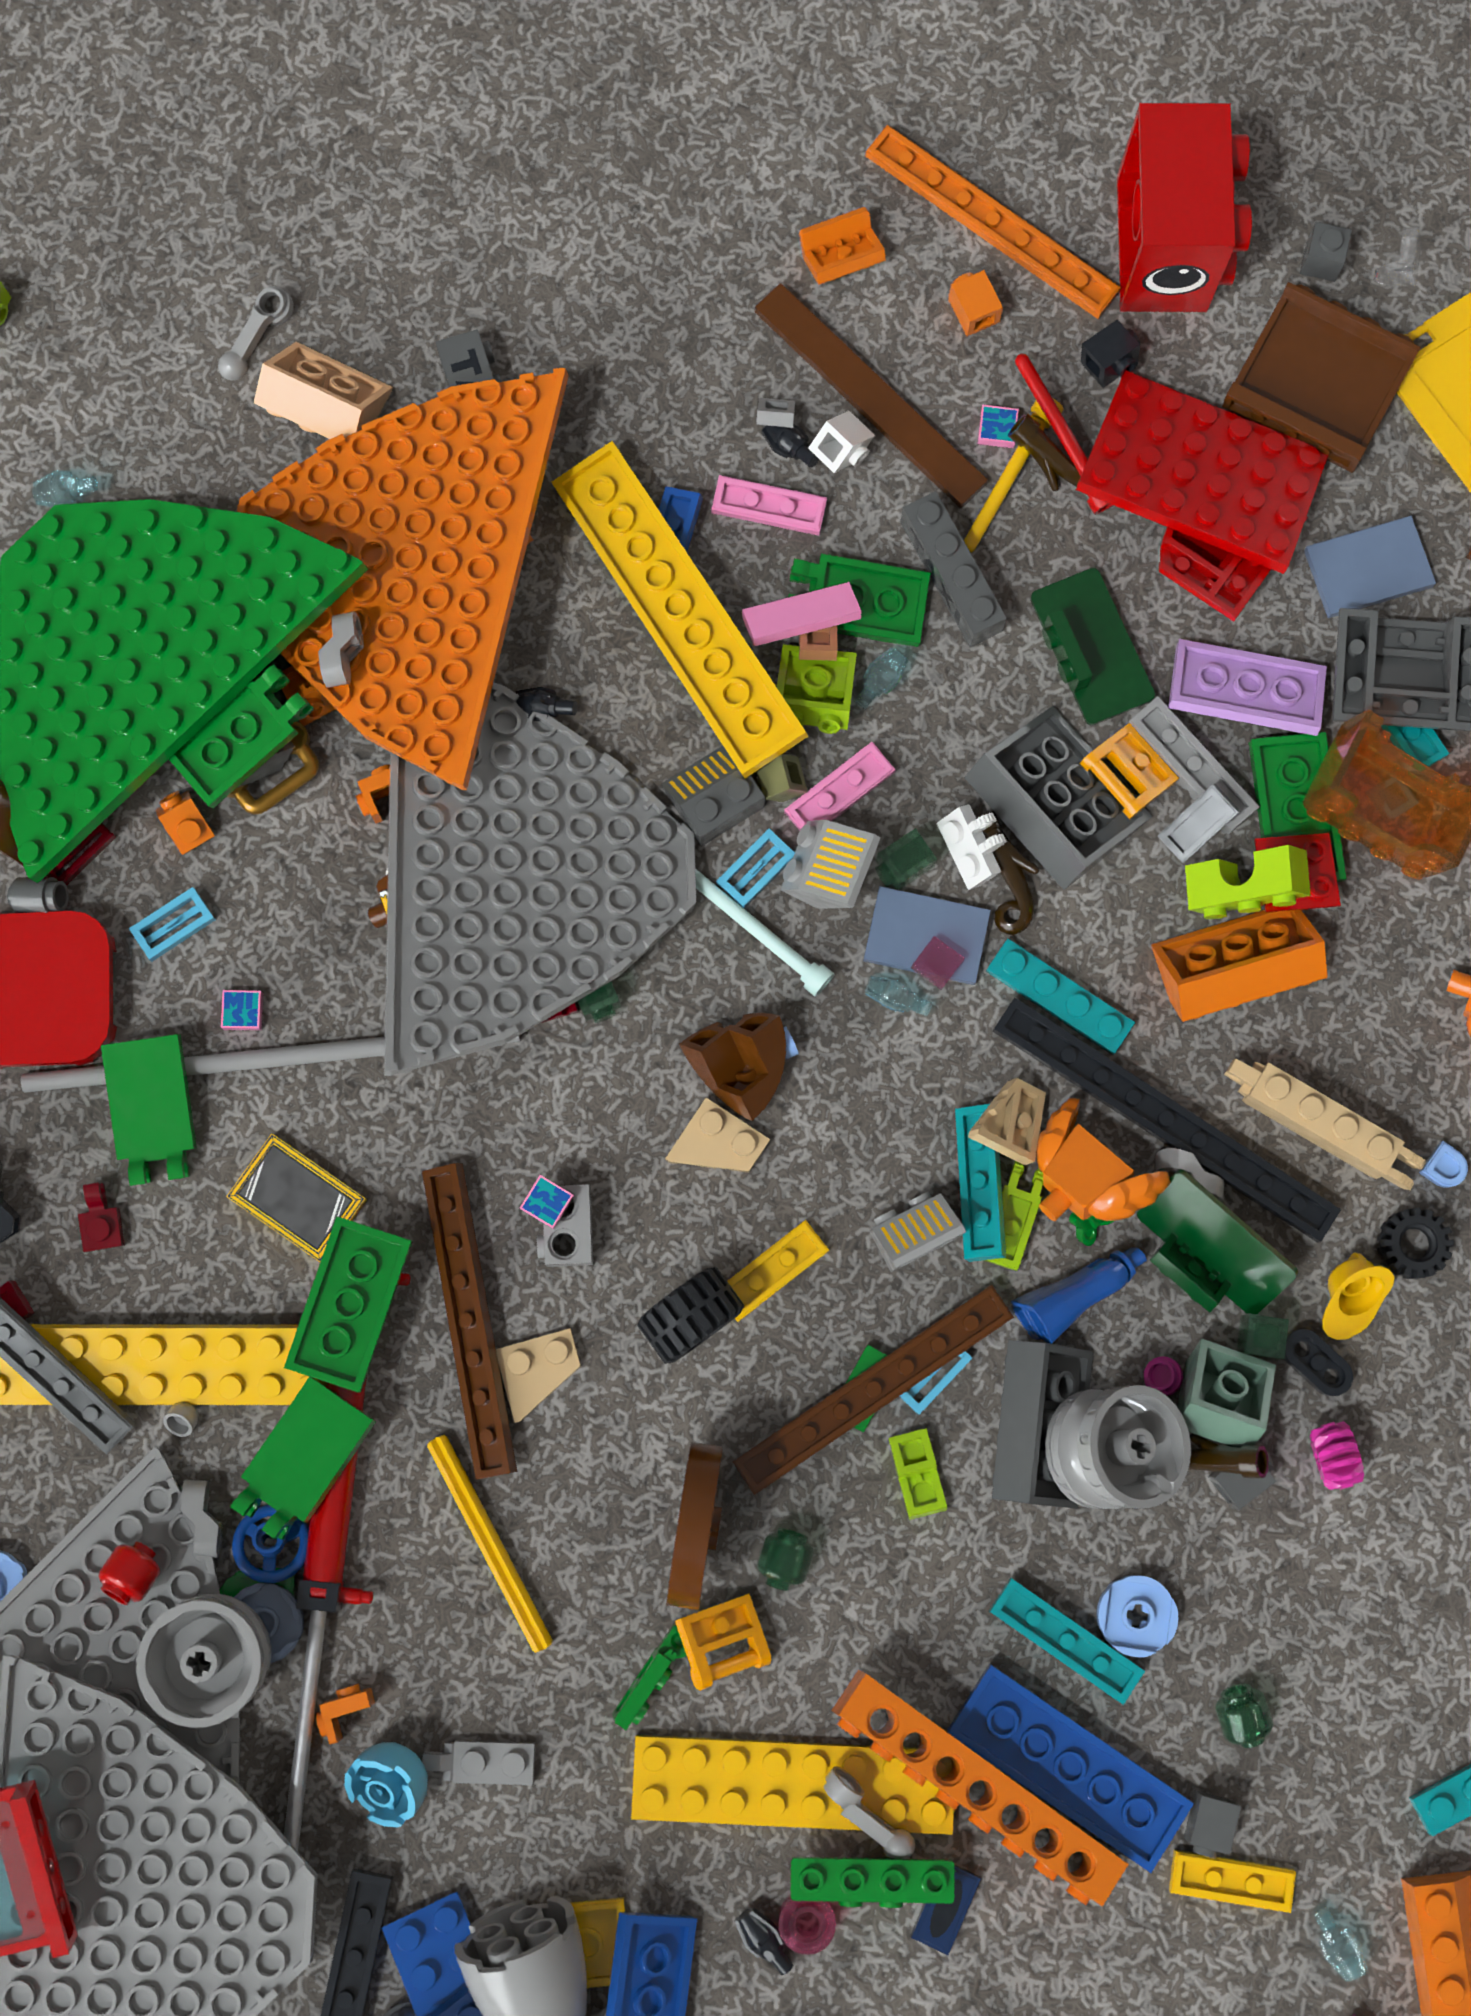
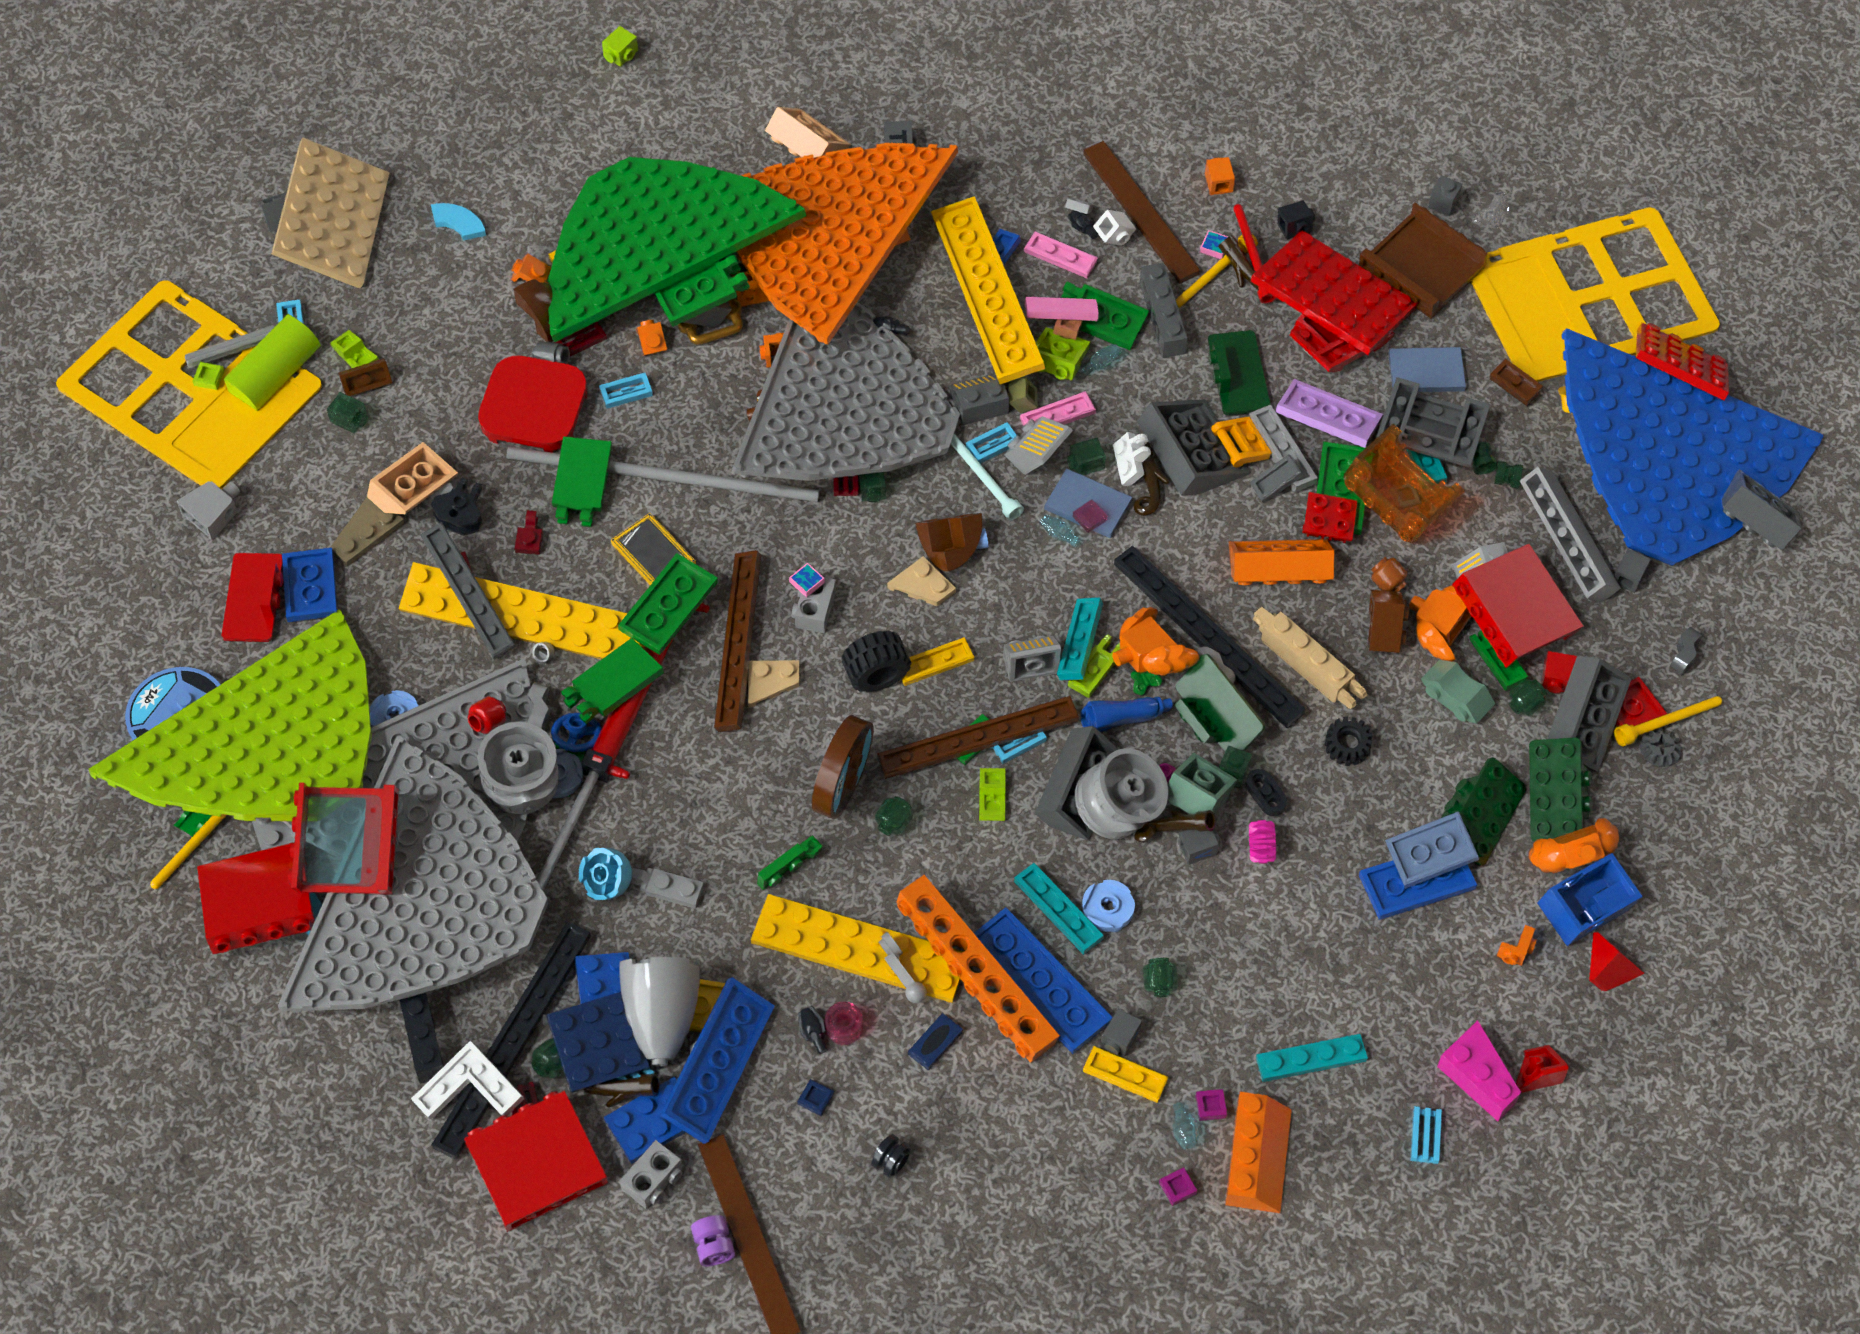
camera: 15 degrees right, 20 degrees down
clear light blue piece [32,471,98,507] -> none
light grey piece [218,286,294,381] -> none
tile [221,990,263,1030] -> none
orange bracket [316,1683,375,1745] -> none
light grey piece [318,611,364,688] -> none
yellow axle [427,1435,552,1653] -> none
light orange plate [675,1594,771,1691] -> none
green bracket [790,1857,954,1908] -> none
orange bracket [799,207,886,285] -> none
orange tile [865,125,1121,319] -> none
tan wing [968,1078,1046,1165] -> none
teal plate [986,938,1135,1055] -> none
red brick [1117,103,1252,312] -> none
lime arch [1185,845,1311,919] -> none
yellow piece [1322,1252,1394,1340] -> none
light blue tile [1419,1141,1468,1188] -> none
none -> magenta plate [1195,1089,1227,1121]
none -> reddish brown brick [1368,590,1409,653]
none -> dark orange head [1371,557,1408,592]

